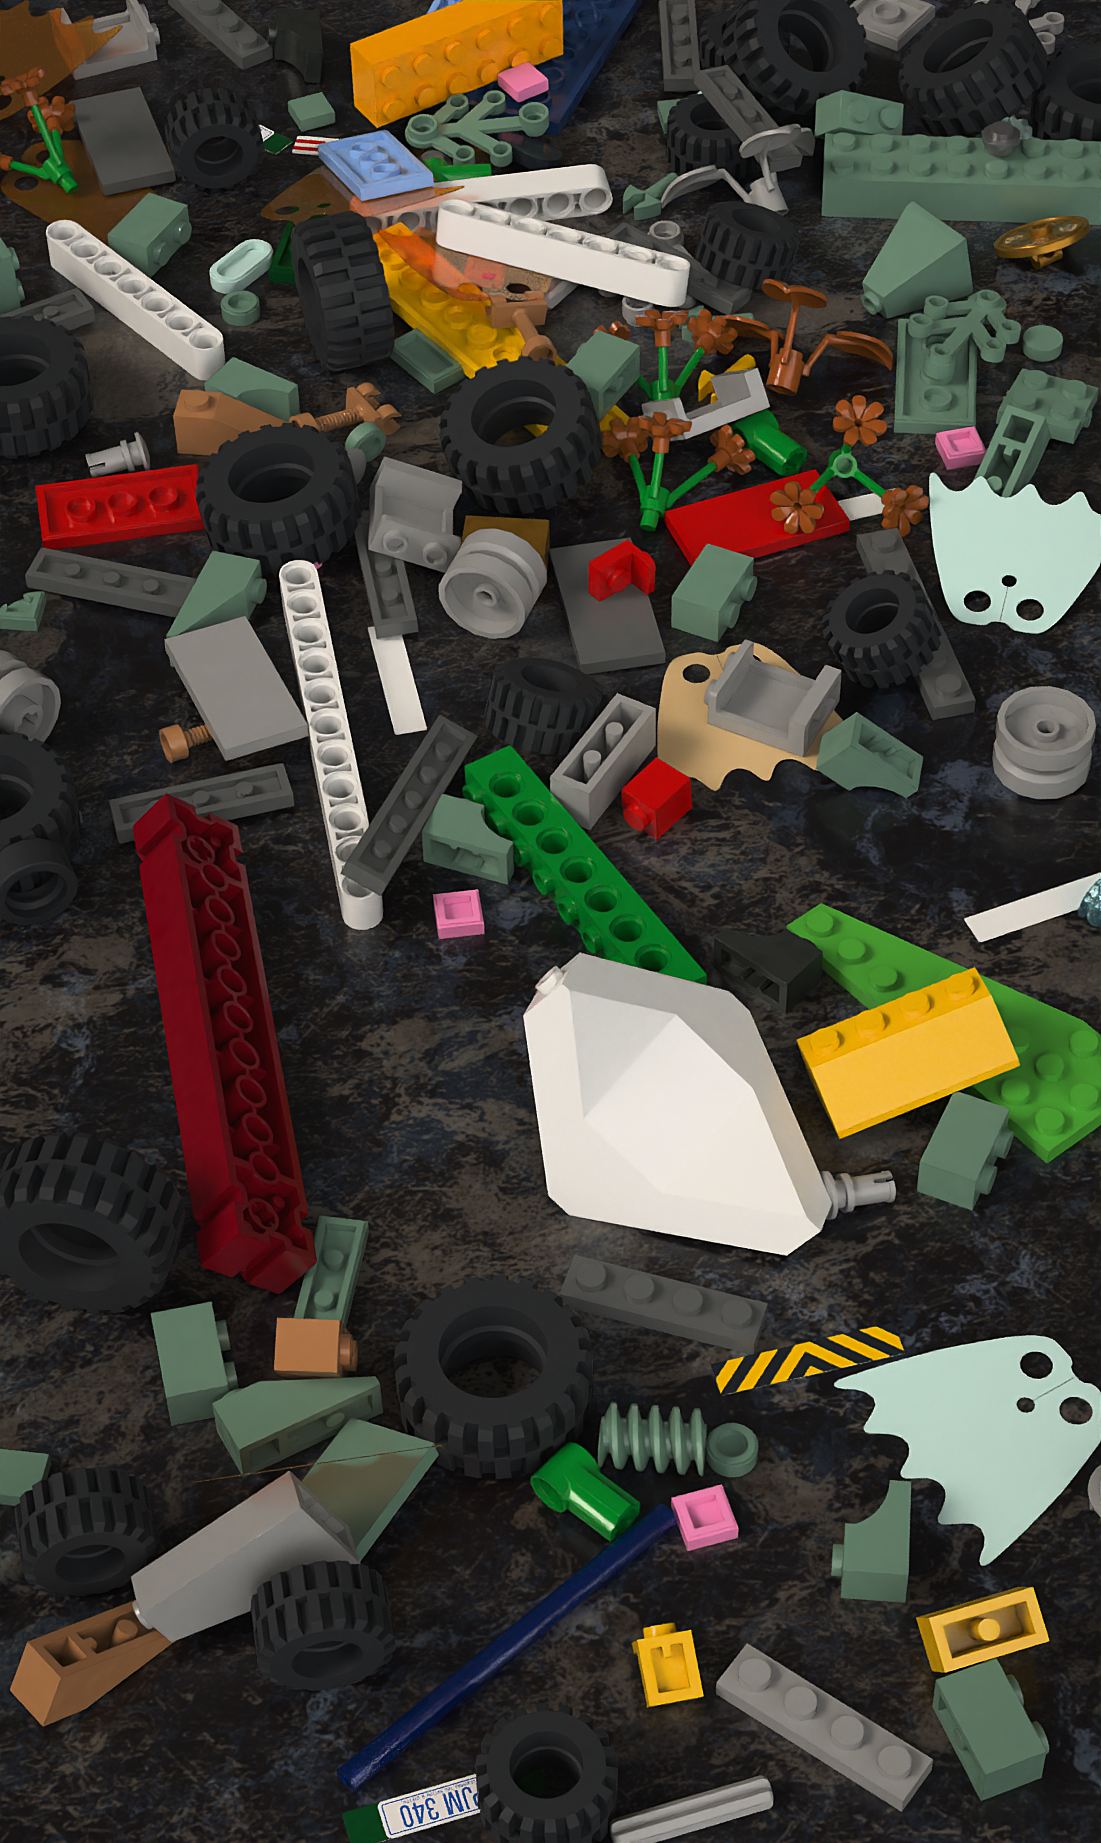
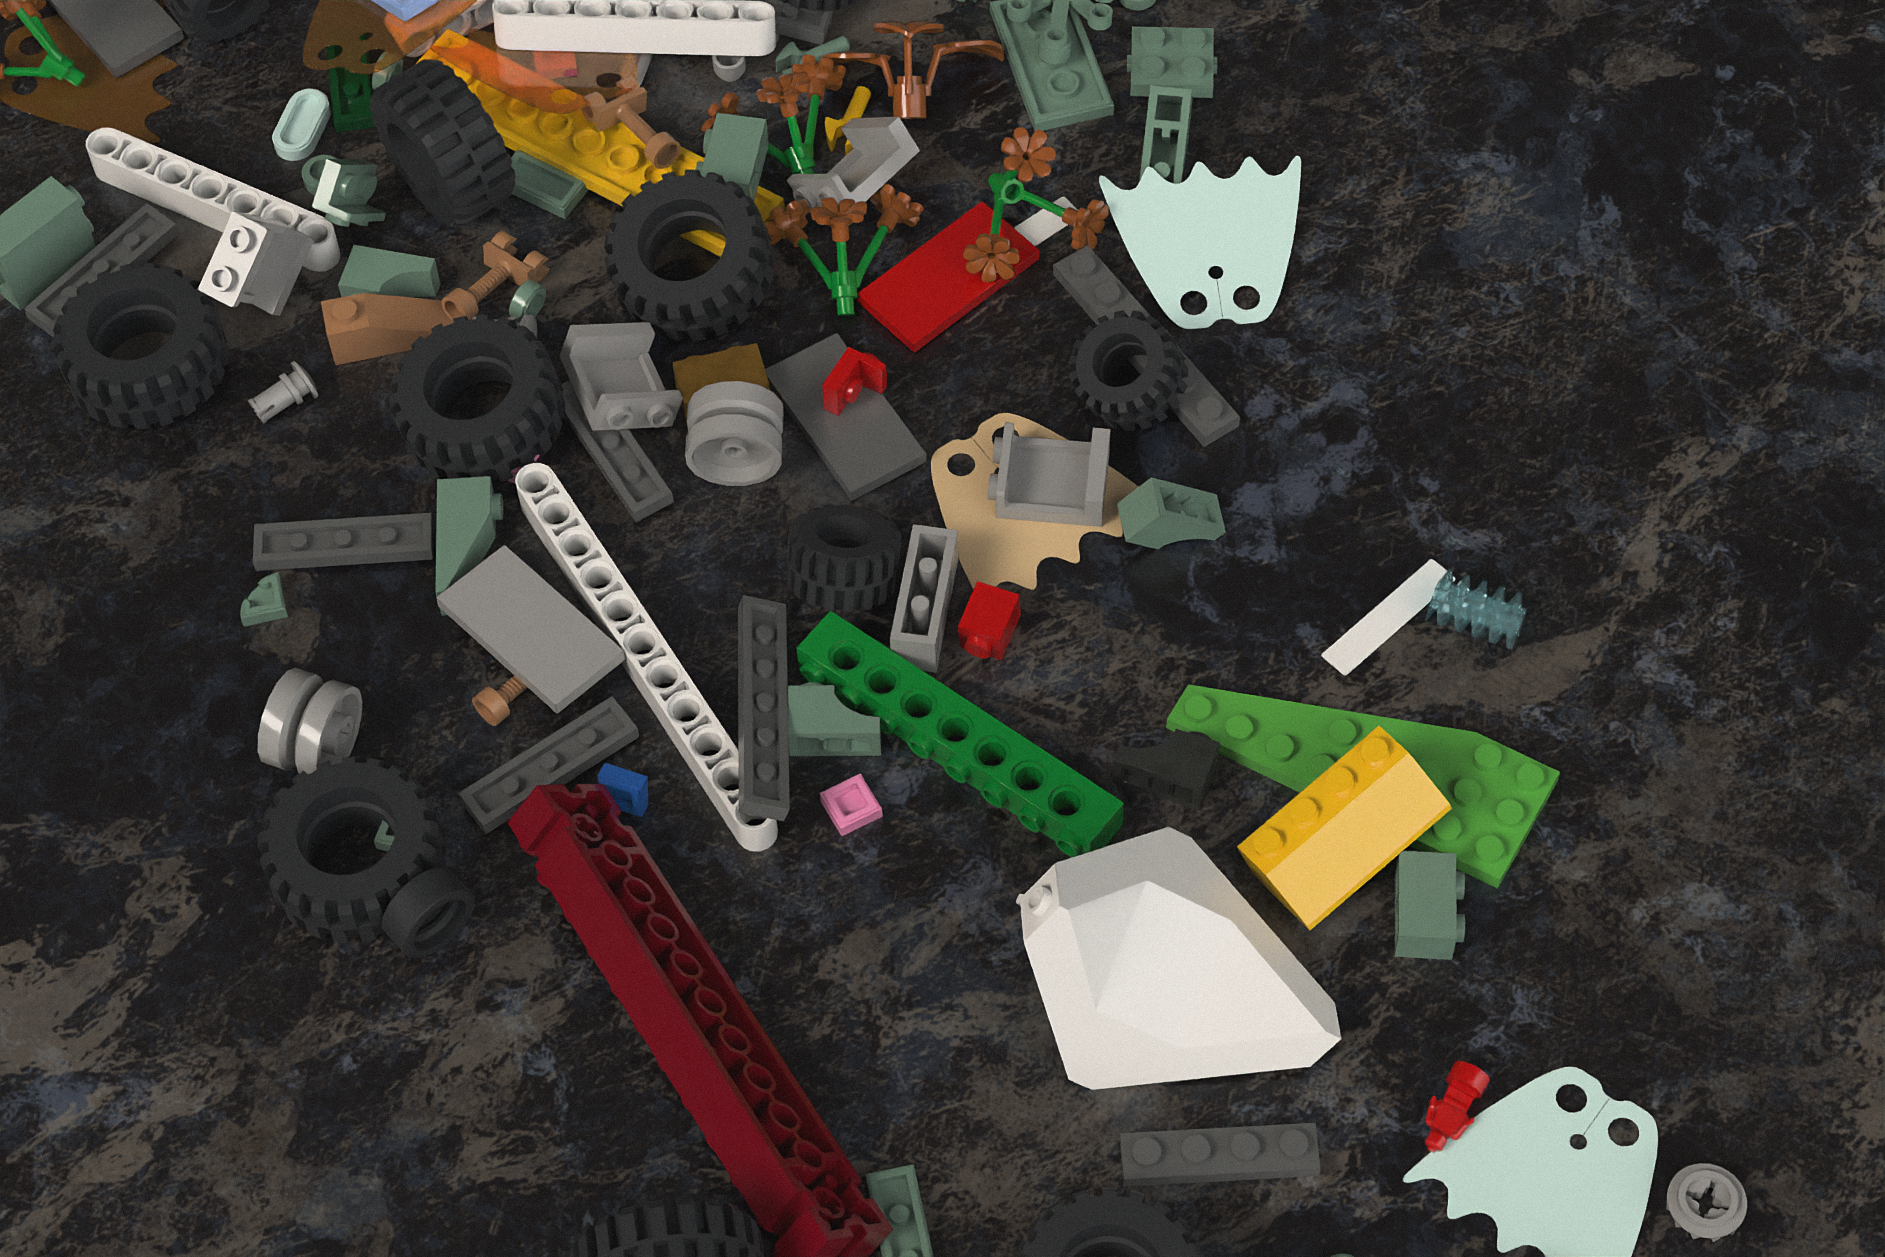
camera: 20 degrees left, 10 degrees up
red tile [35,464,205,550] -> none
sand green brick [107,193,192,278] -> none
white sticker [368,627,427,735] -> none
sand green brick [671,543,757,642] -> none
sticker [711,1323,905,1396] -> none
green piece [729,409,807,477] -> none
light grey pin [820,1171,896,1220] -> none
bright pink tile [935,426,987,470] -> none
light grey wheel [992,686,1096,799] -> none
none -> light grey panel [198,211,314,316]
none -> sand green bracket [312,159,386,227]
none -> blue tile [598,763,648,817]
none -> red piece [1425,1061,1490,1153]

